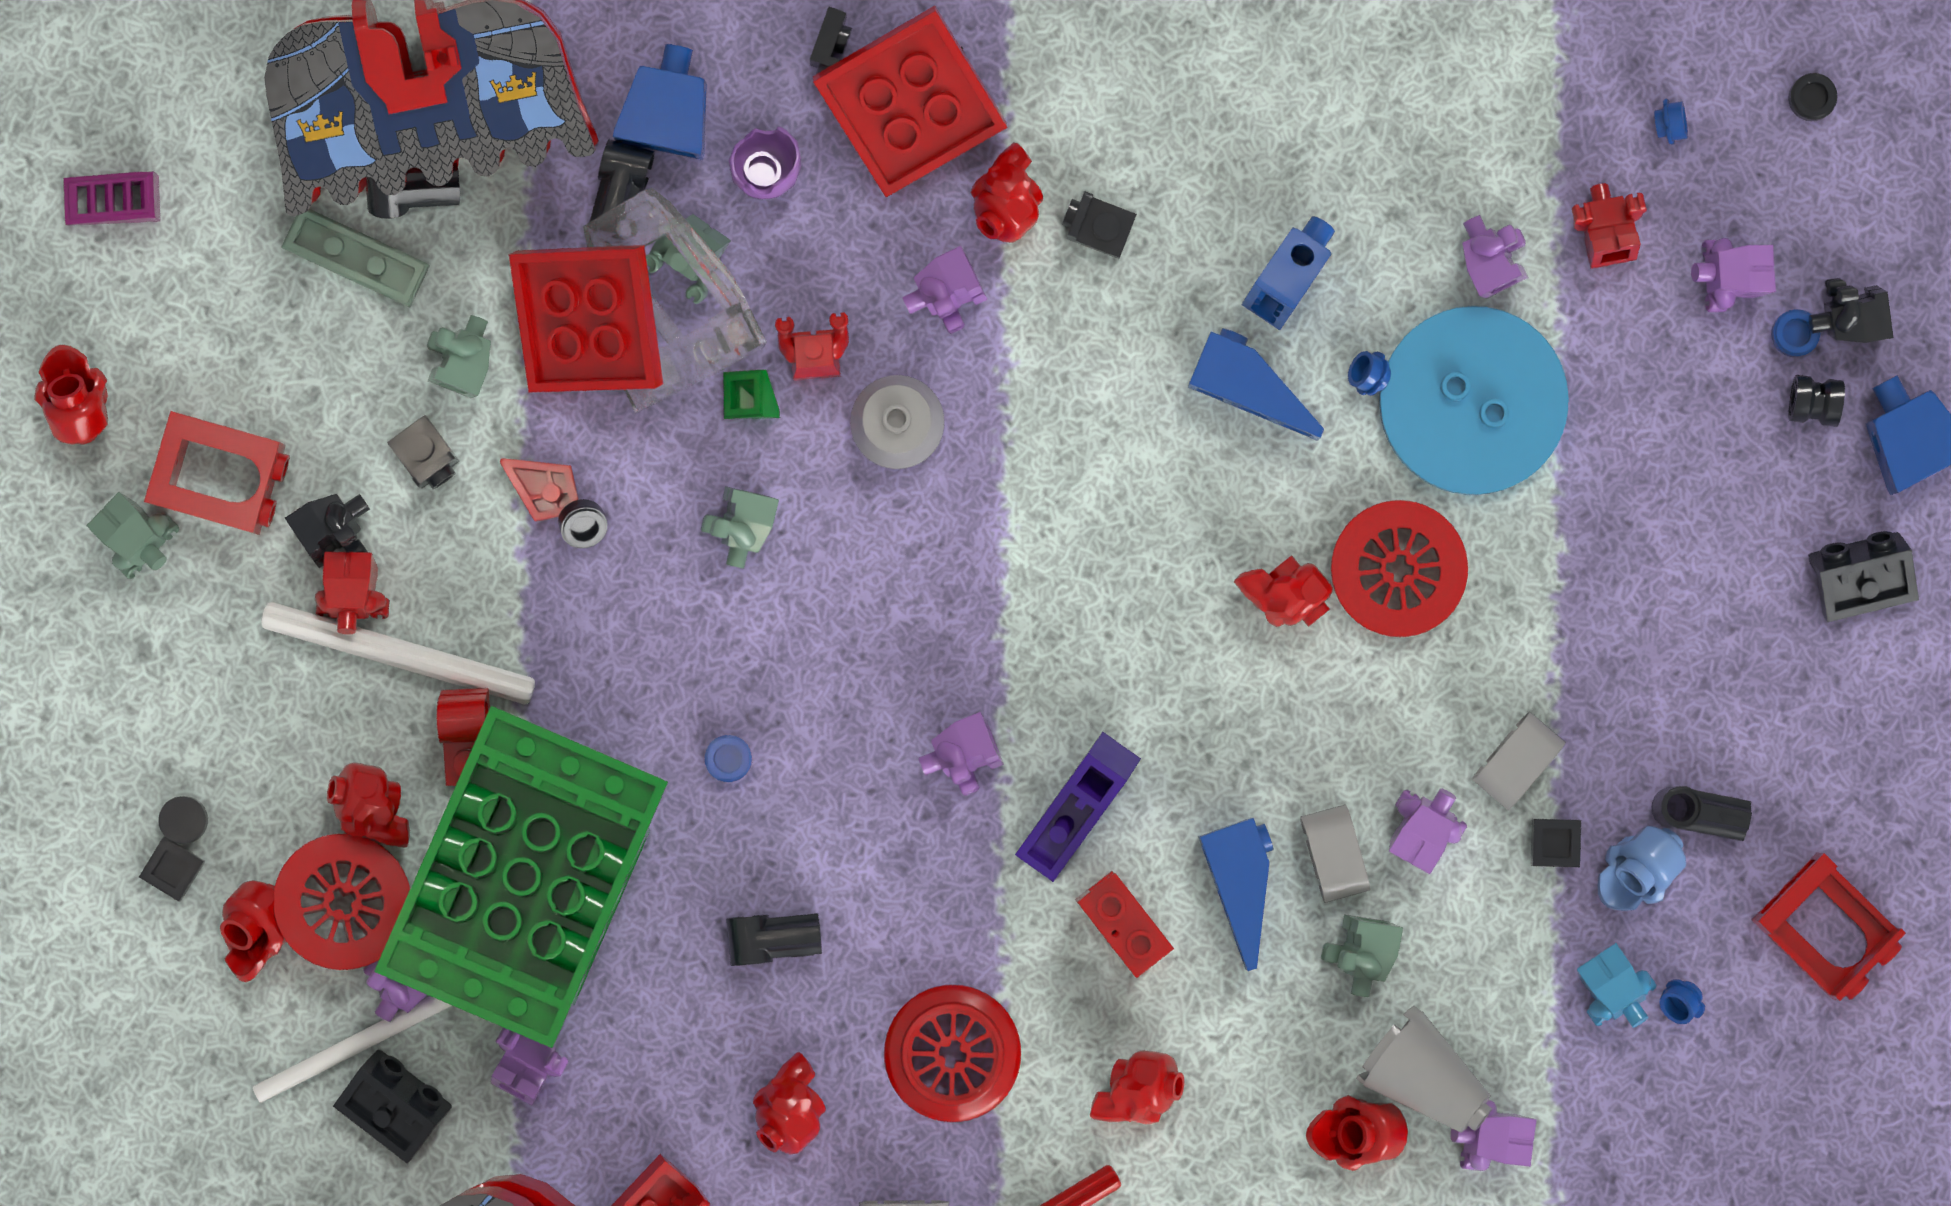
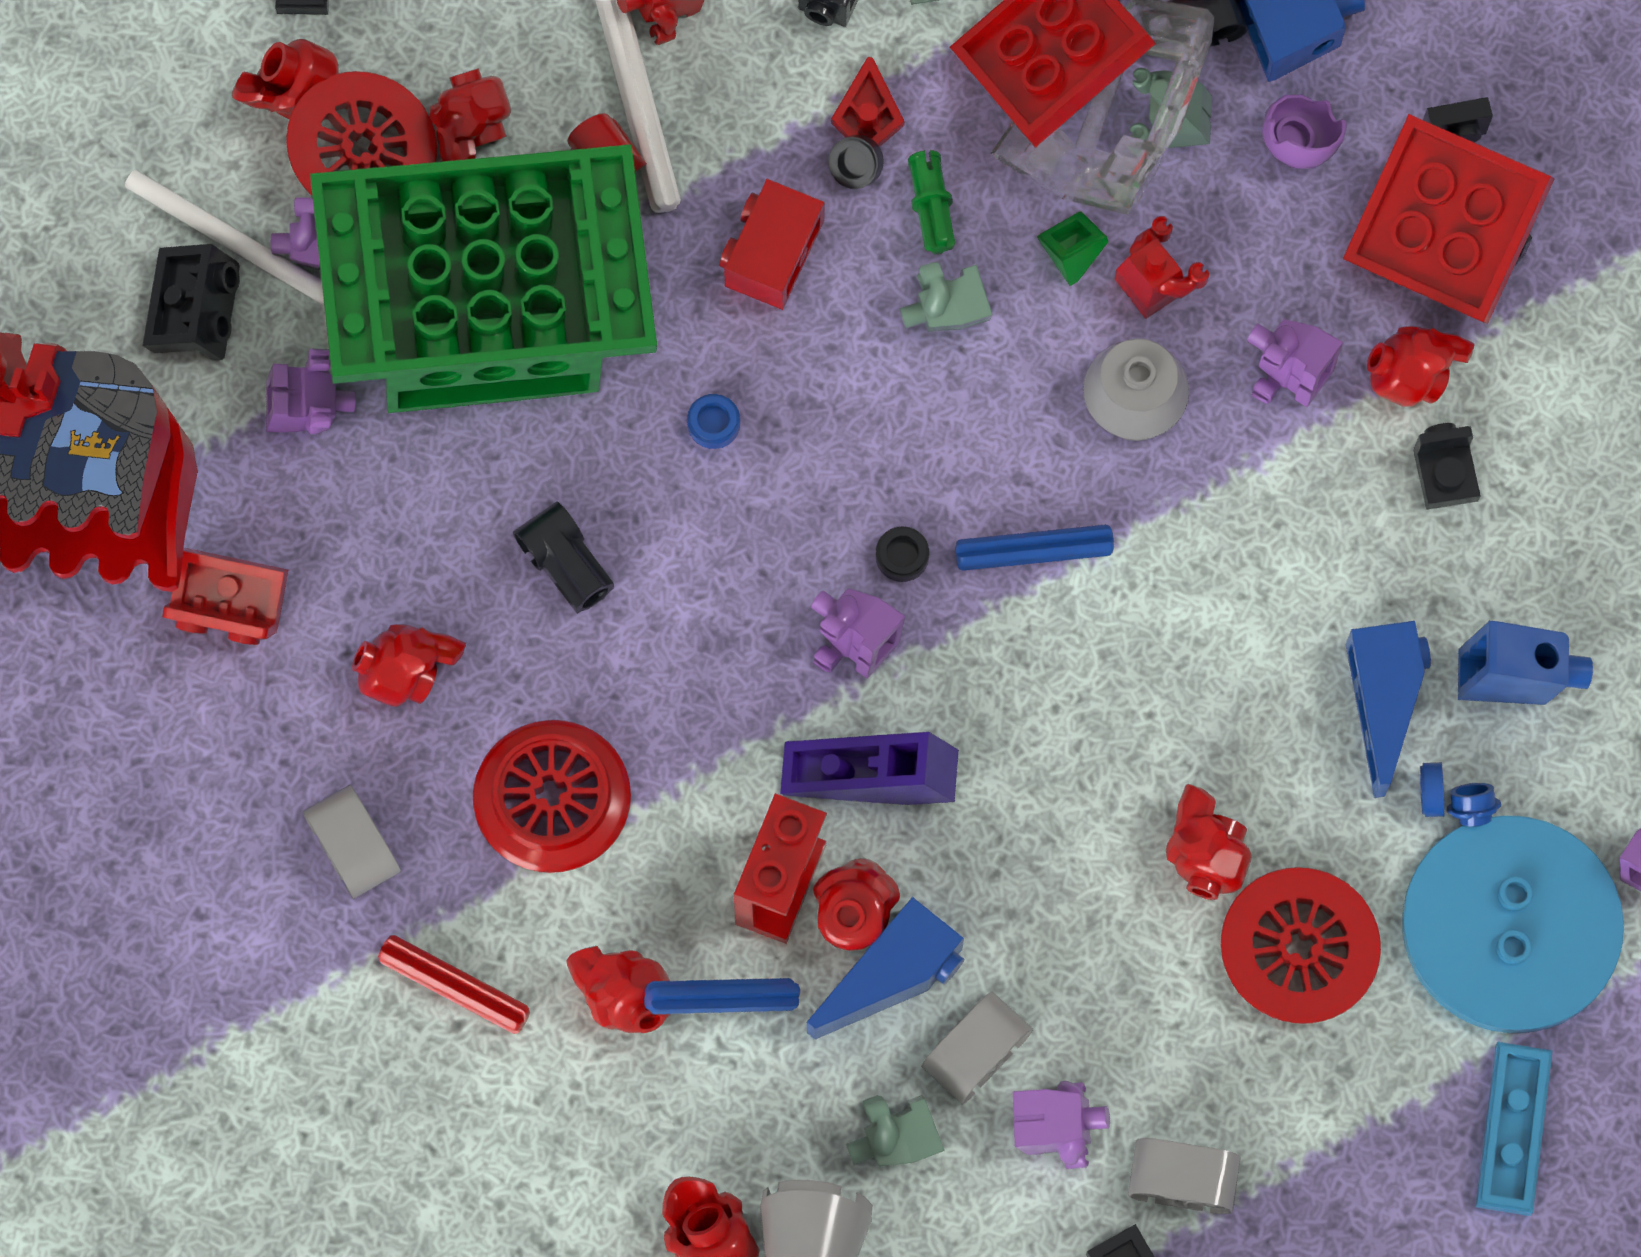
camera: 60 degrees right, 15 degrees down
none -> blue axle [644,978,801,1014]
none -> red brick [719,179,825,310]
none -> red head [813,858,900,951]
none -> black tile [876,526,929,582]
none -> green axle [908,150,955,255]
none -> blue axle [955,524,1114,571]
none -> blue tile [1420,762,1444,817]
none -> dark azure tile [1475,1042,1553,1216]

